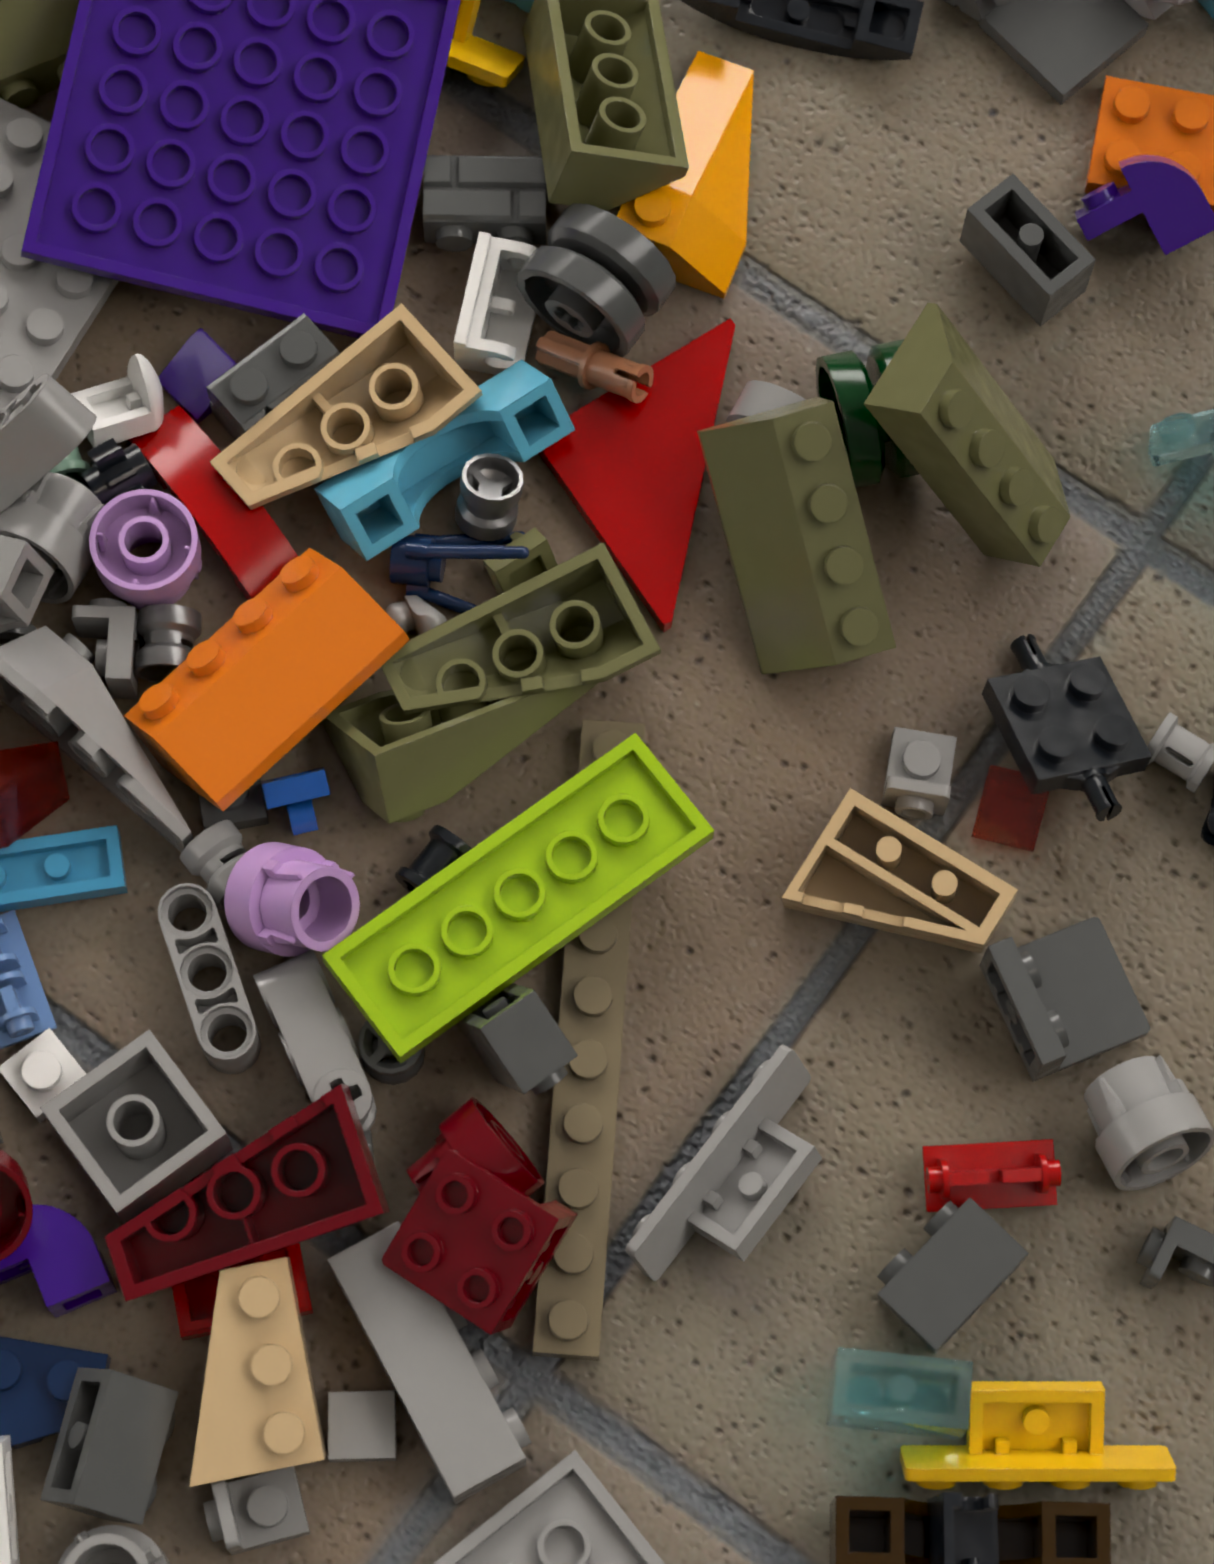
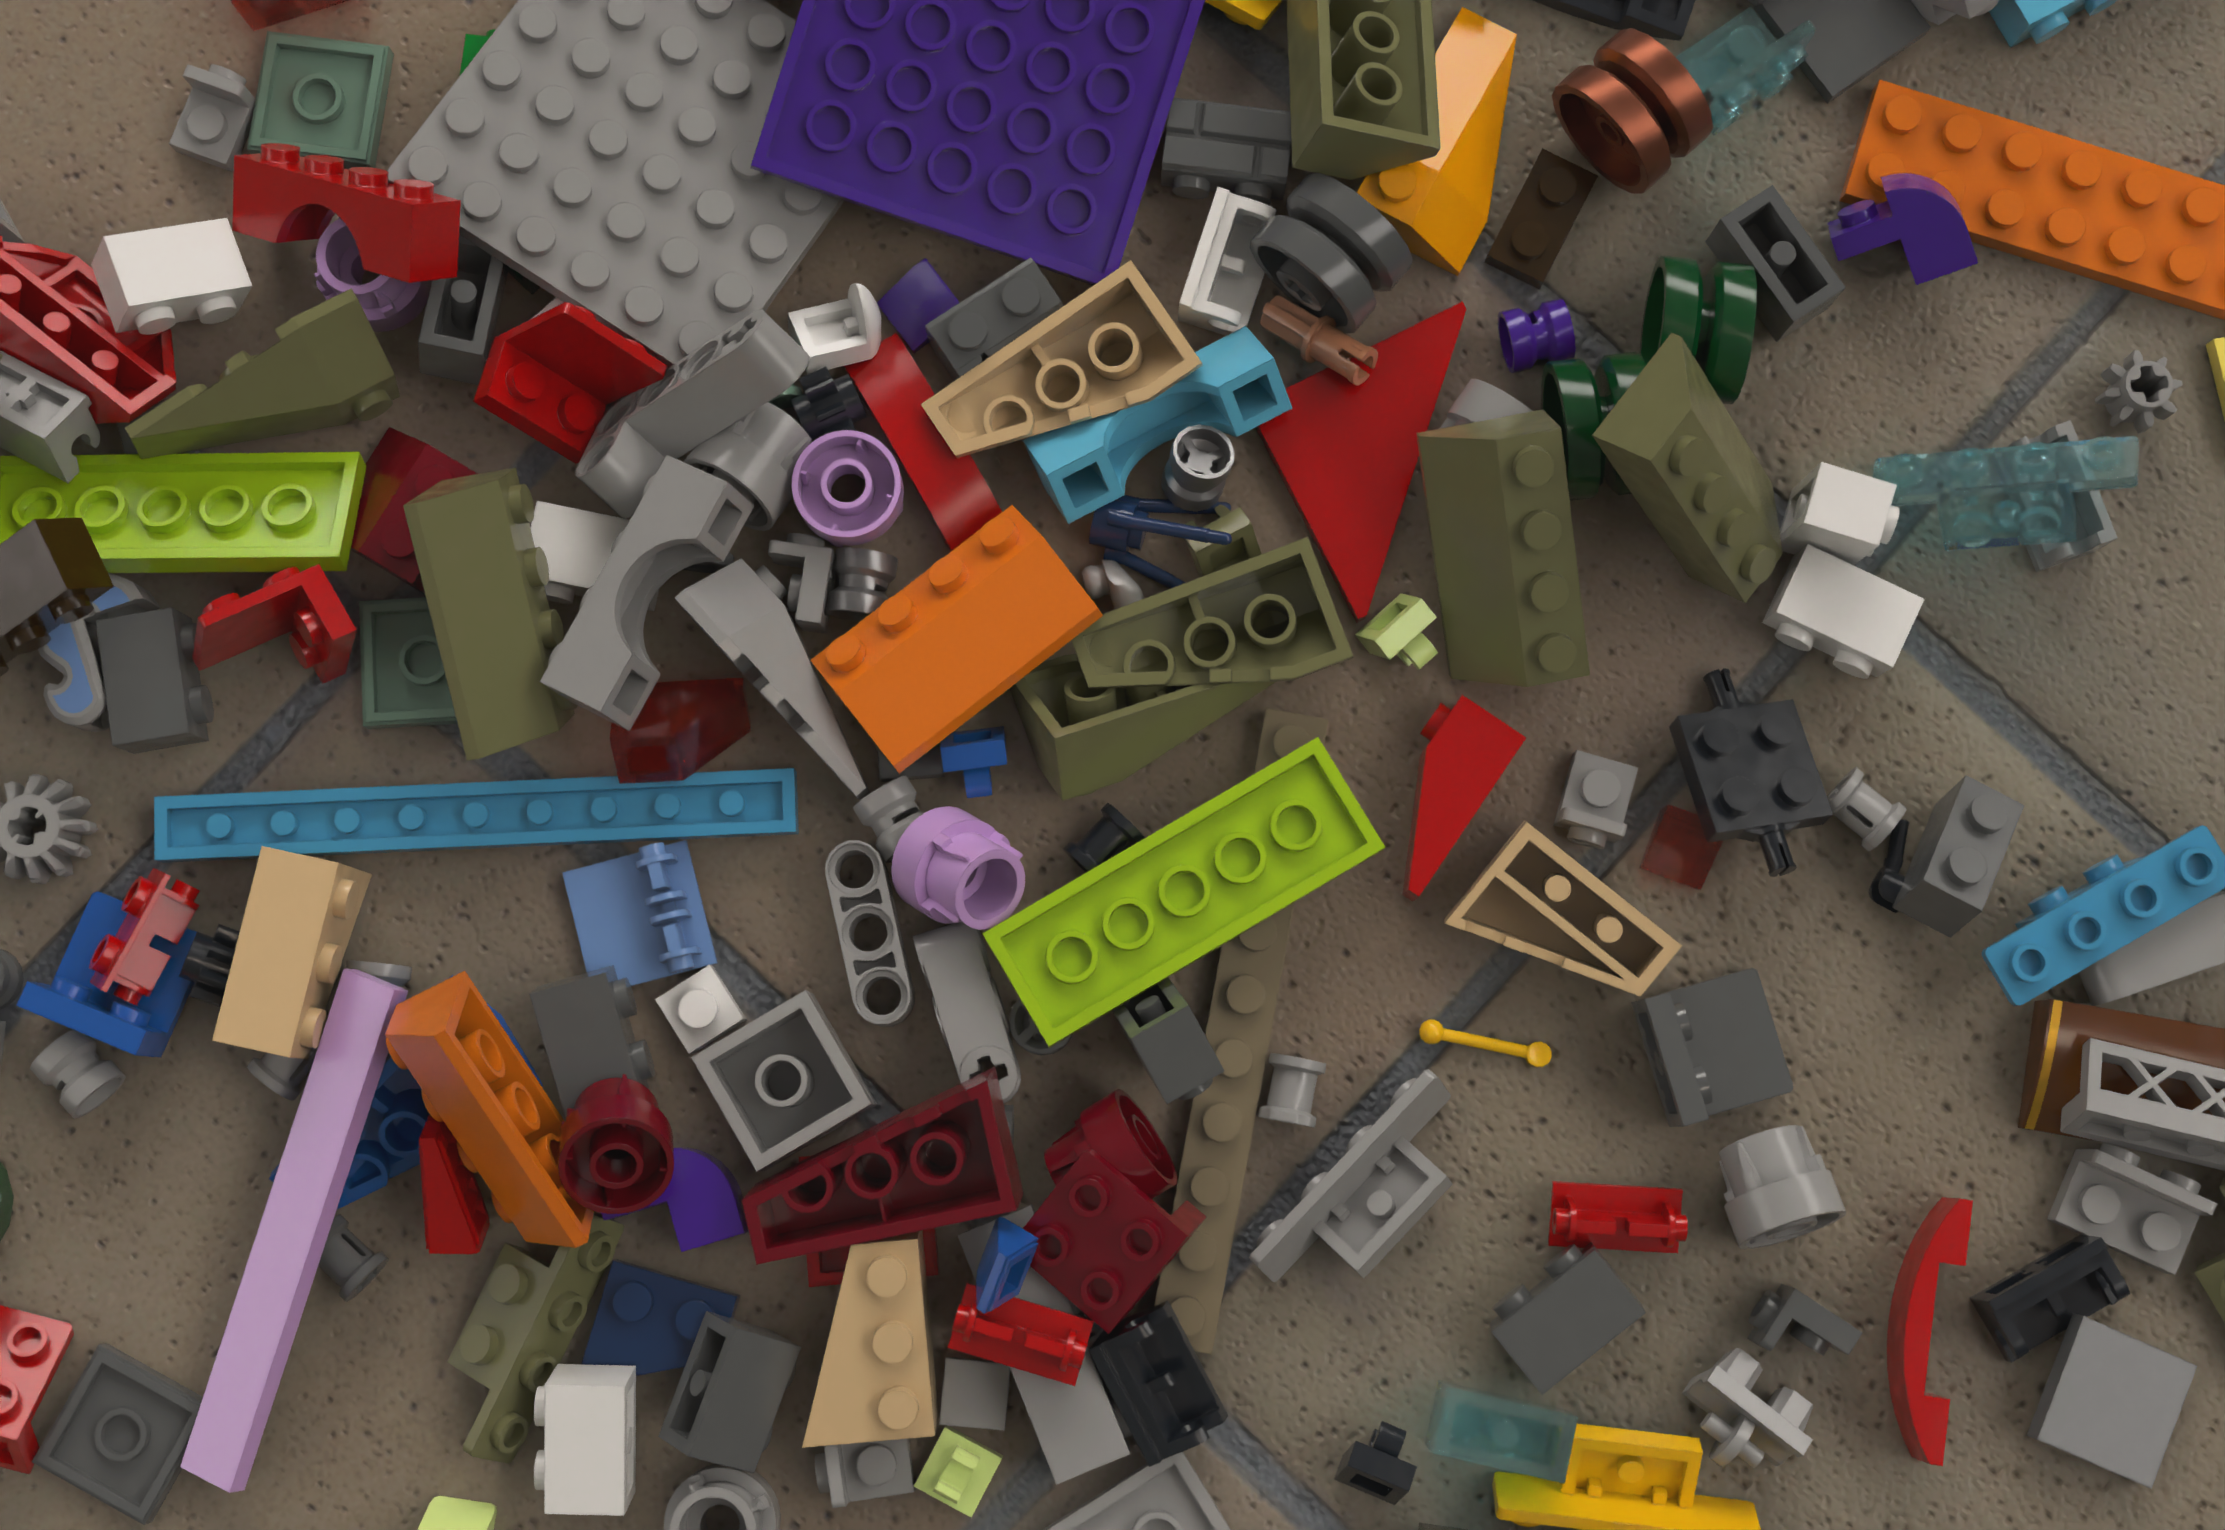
camera: 10 degrees right, 10 degrees up
none -> yellowish green tile [914,1425,1003,1517]
none -> red hinge [947,1283,1094,1386]
none -> blue slope [976,1217,1039,1314]
none -> black hinge [1088,1300,1228,1467]
none -> light grey bush [1258,1053,1326,1128]
none -> black tile [1334,1421,1417,1505]
none -> yellowish green tile [1355,593,1438,670]
none -> red slope [1402,695,1526,902]
none -> yellow hinge [1419,1019,1552,1067]
none -> dark brown plate [1484,148,1598,290]
none -> dark purple wheel [1498,298,1576,373]
none -> copper wheel [1552,28,1713,194]
none -> dark green wheel [1639,255,1757,404]
none -> clear light blue bracket [1676,6,1817,135]
none -> light grey hips [1682,1348,1813,1468]
none -> white brick [1762,544,1924,679]
none -> white brick [1780,462,1899,565]

